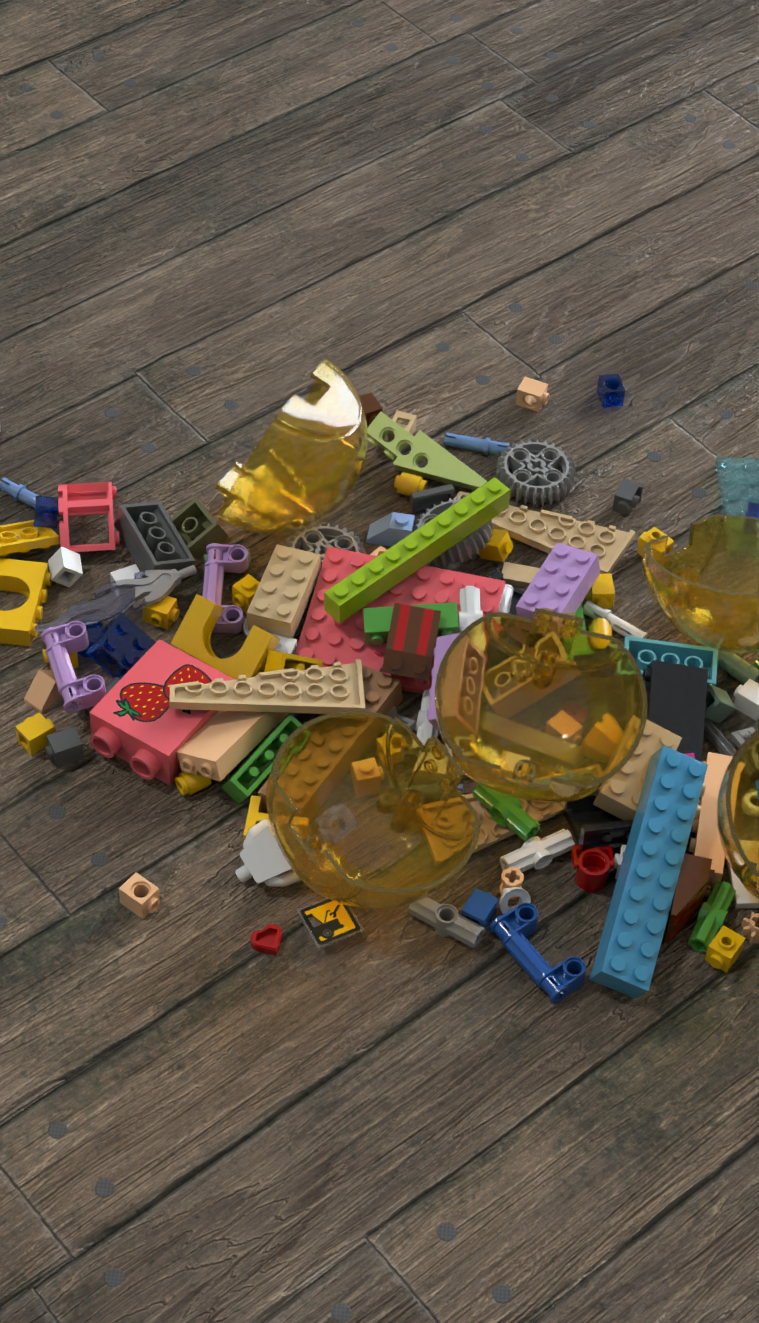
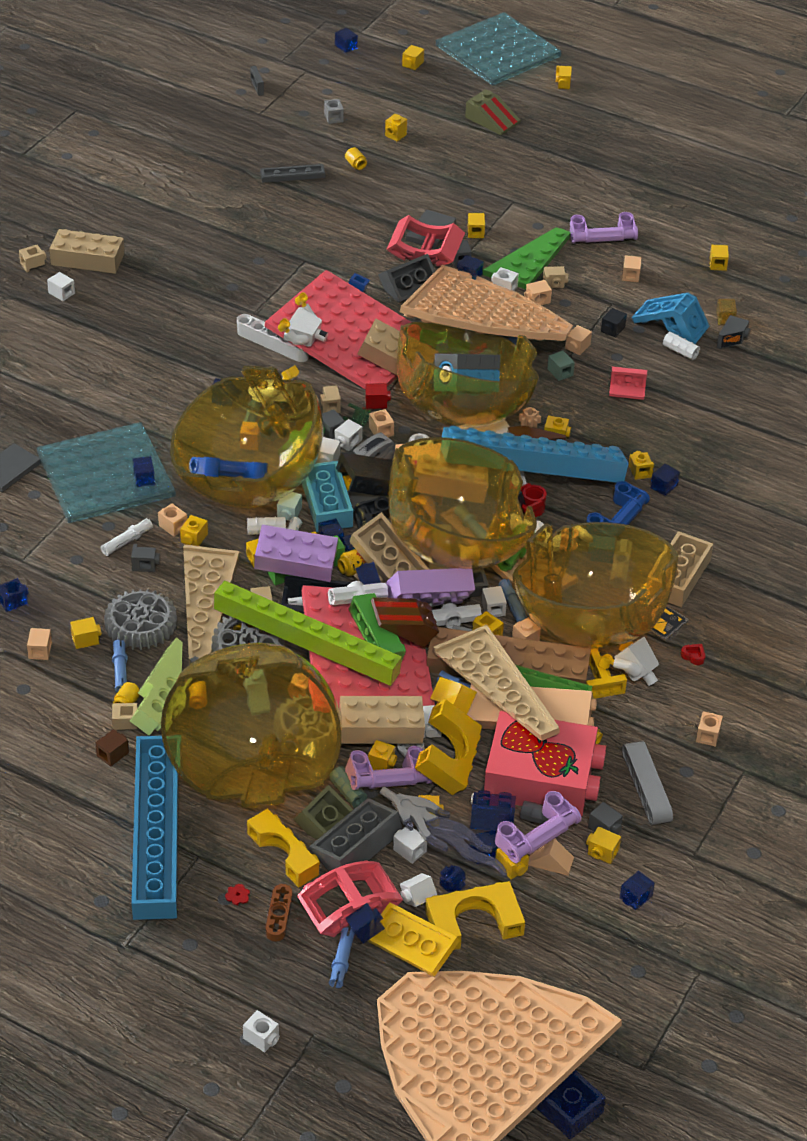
camera: 110 degrees left, 5 degrees down
none -> yellow brick [70,617,102,649]
none -> white pin [101,518,153,556]
none -> yellow brick [113,682,140,703]
none -> dark azure brick [131,735,179,920]
none -> light nougat brick [158,503,188,537]
none -> blue piece [189,457,268,482]
none -> red plant [225,884,250,905]
none -> white axle [247,516,286,535]
none -> yellow arch [247,808,320,888]
none -> dark orange beam [266,884,292,942]
none -> light aqua brick [277,490,302,521]
none -> clear blue gear [439,865,466,892]
none -> light grey beam [622,741,673,825]
none -> yellow brick [629,451,654,480]
none -> tan brick [646,531,713,607]
none -> clear blue brick [650,464,680,496]

